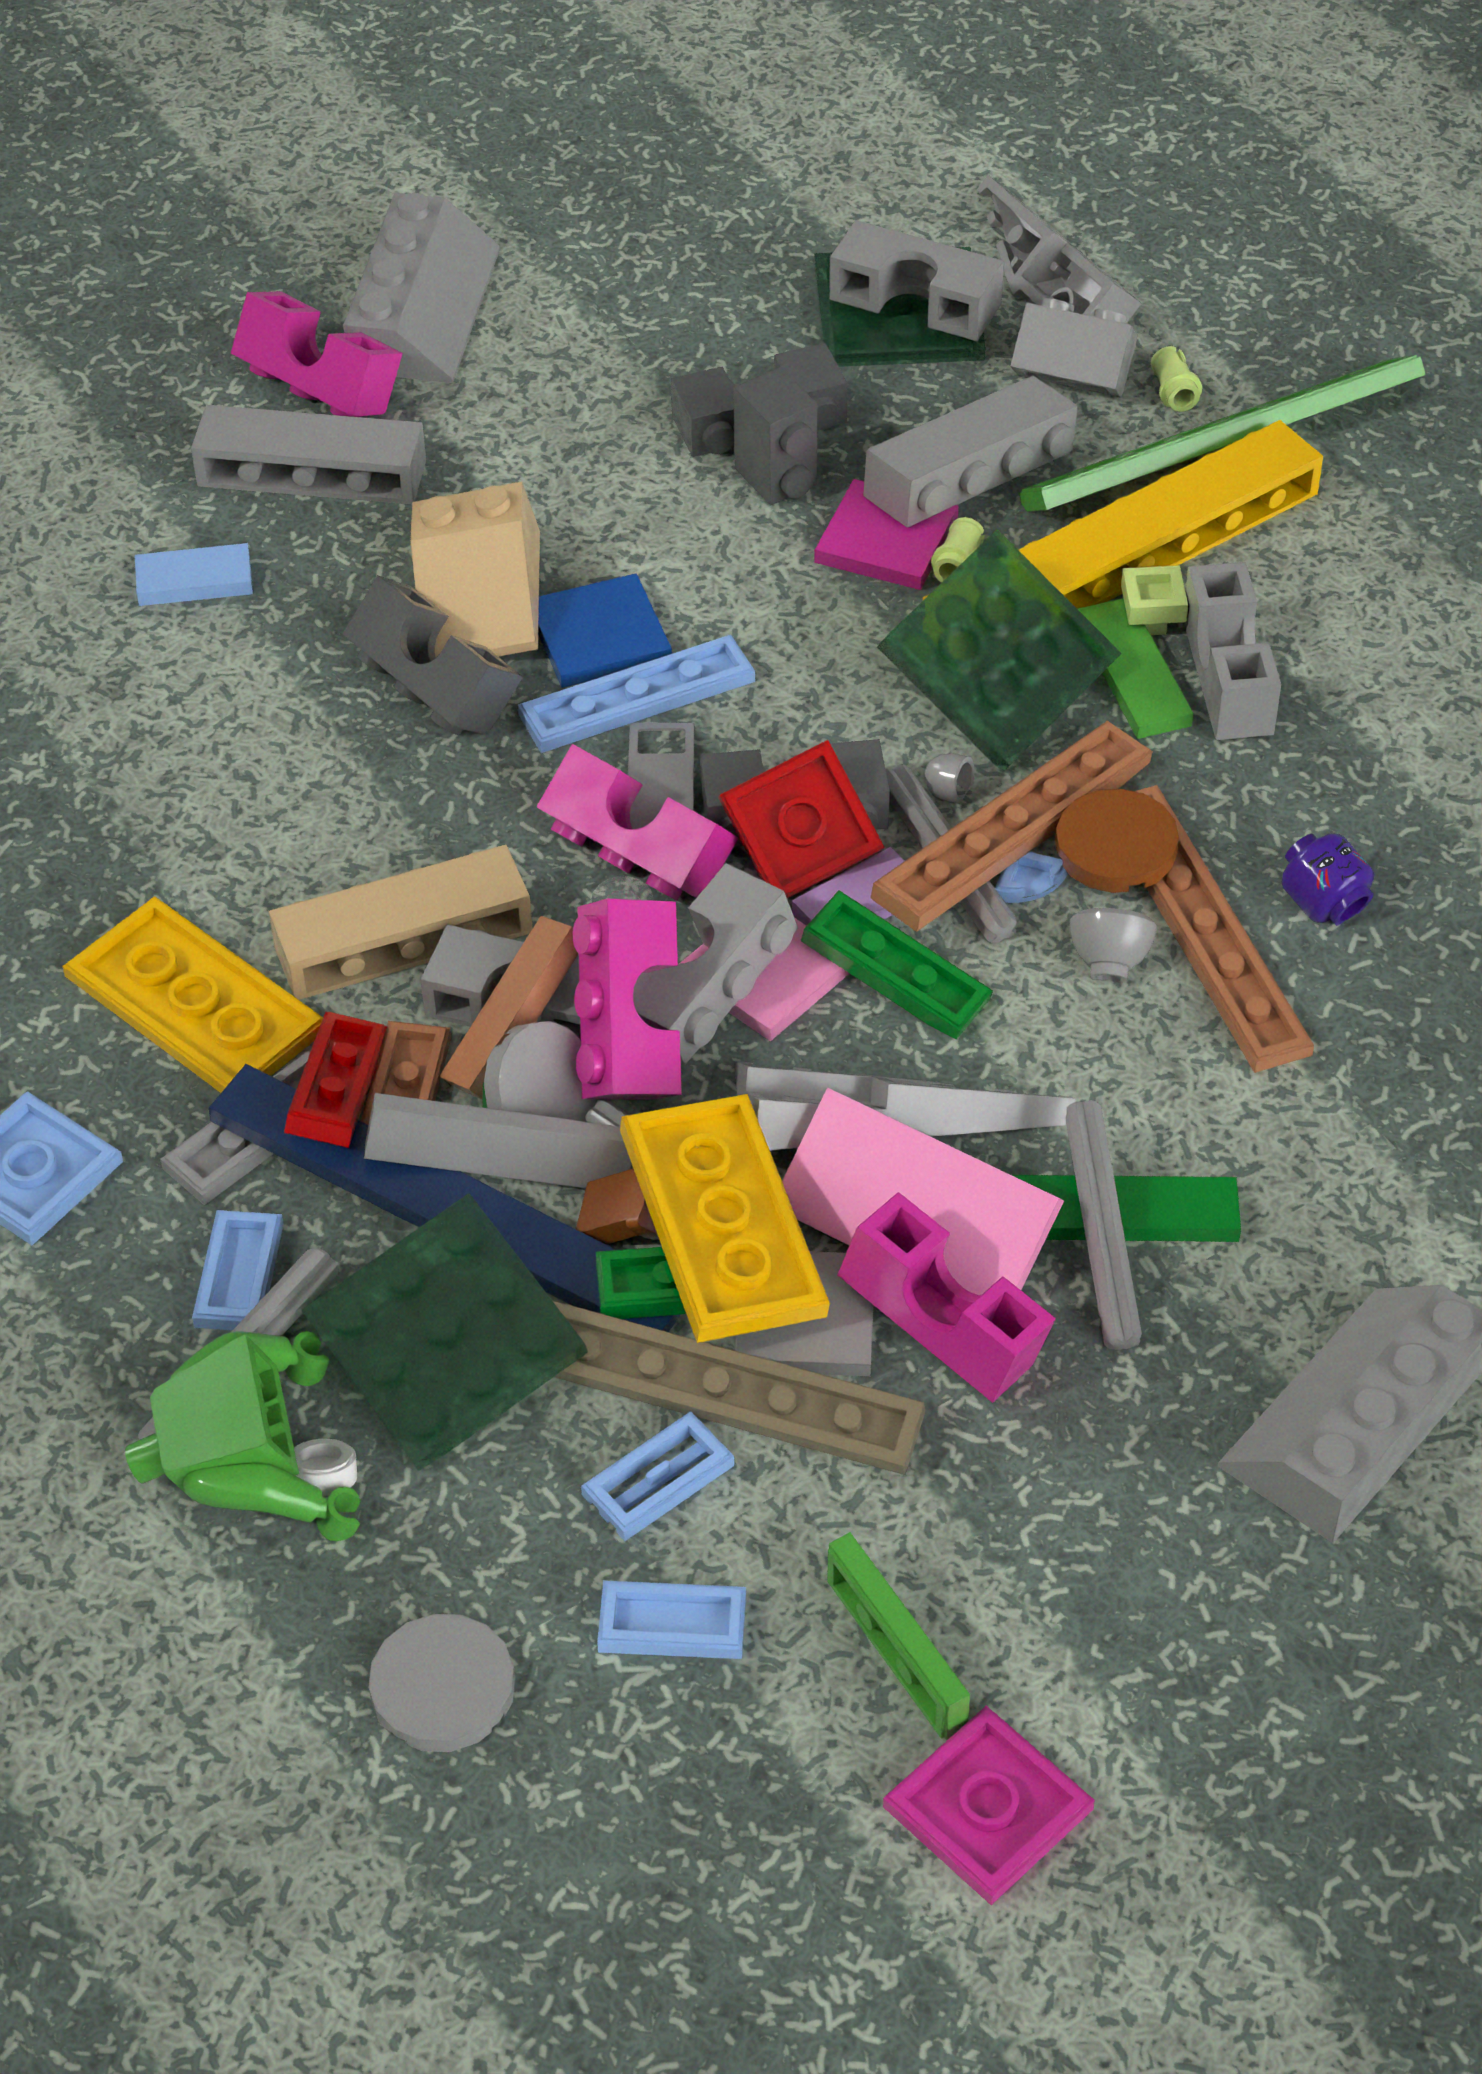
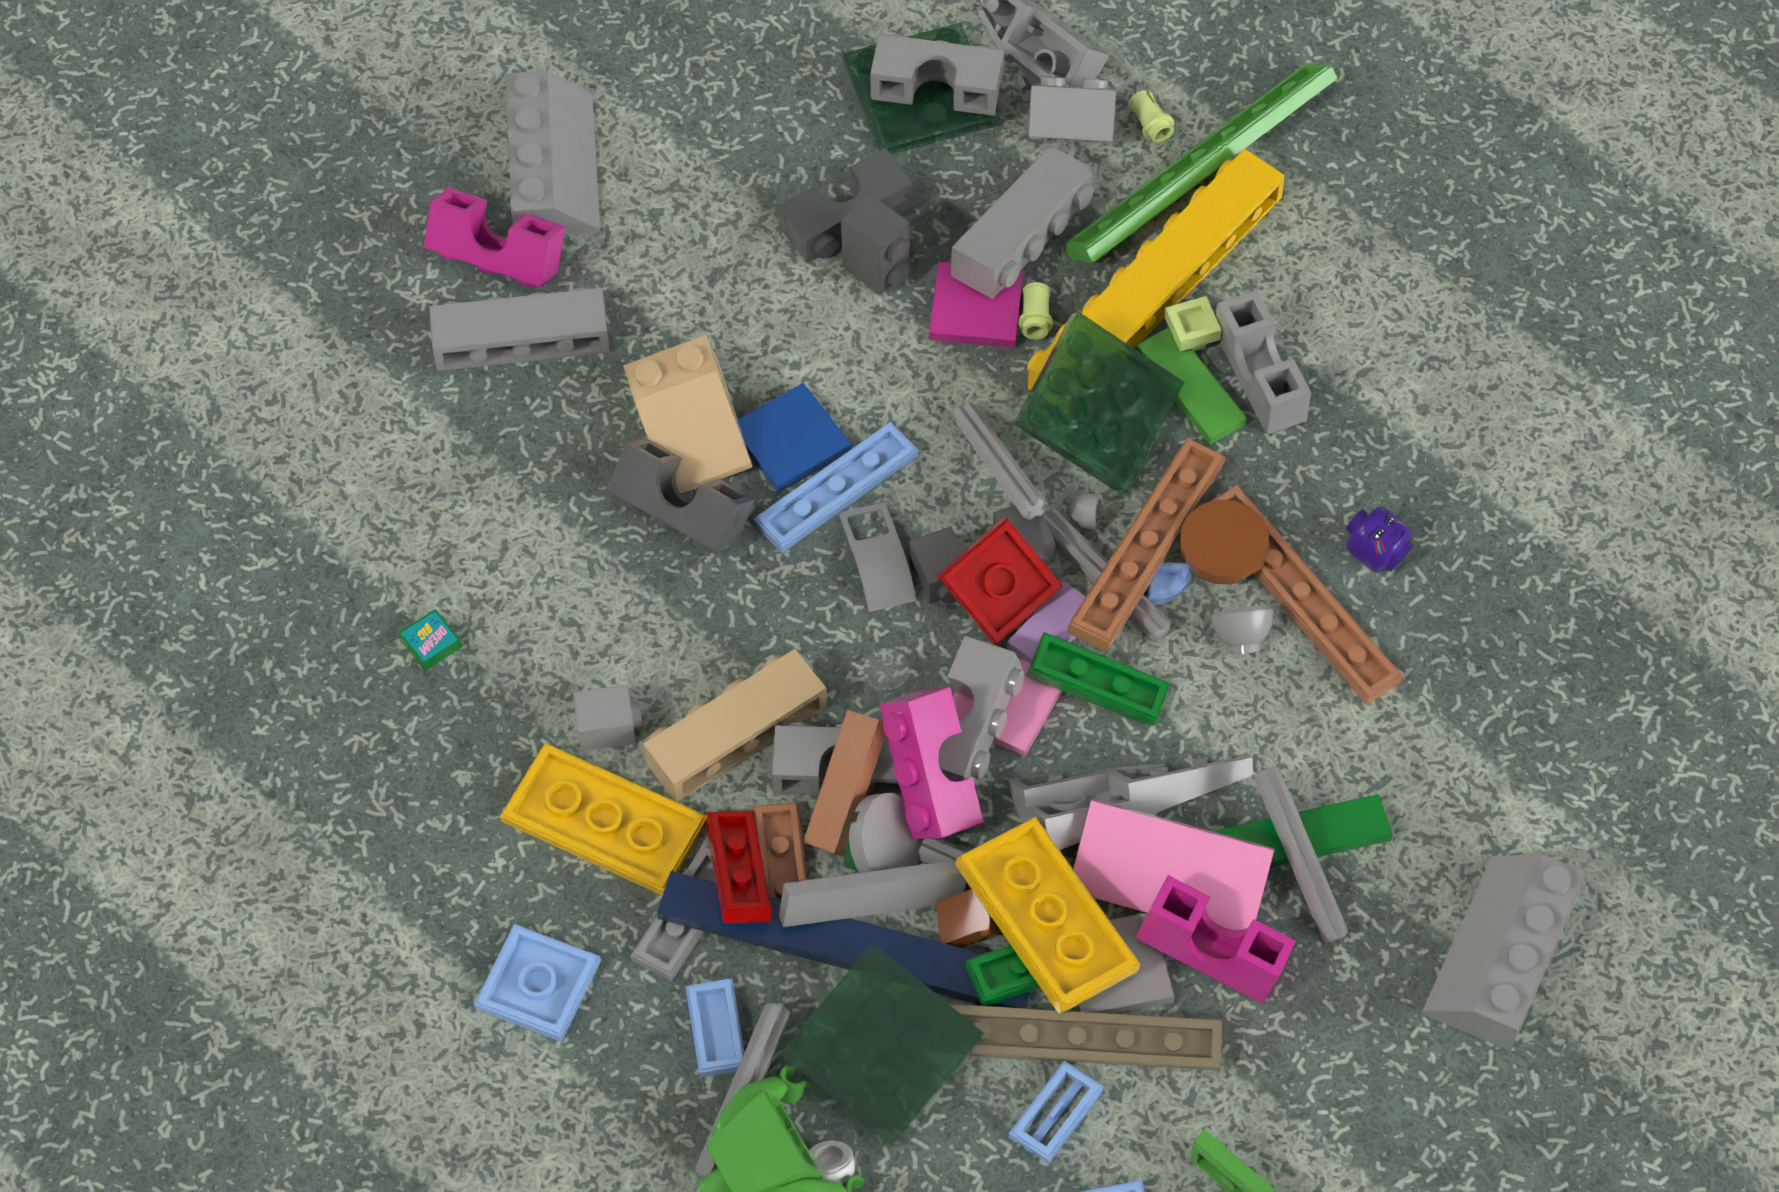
camera: 15 degrees left, 10 degrees up
light blue tile [135,543,253,606] -> none
dark pink arch [537,744,738,901] -> none
none -> tile [398,609,462,671]
none -> light grey brick [573,684,643,752]
none -> light grey axle [954,403,1045,520]

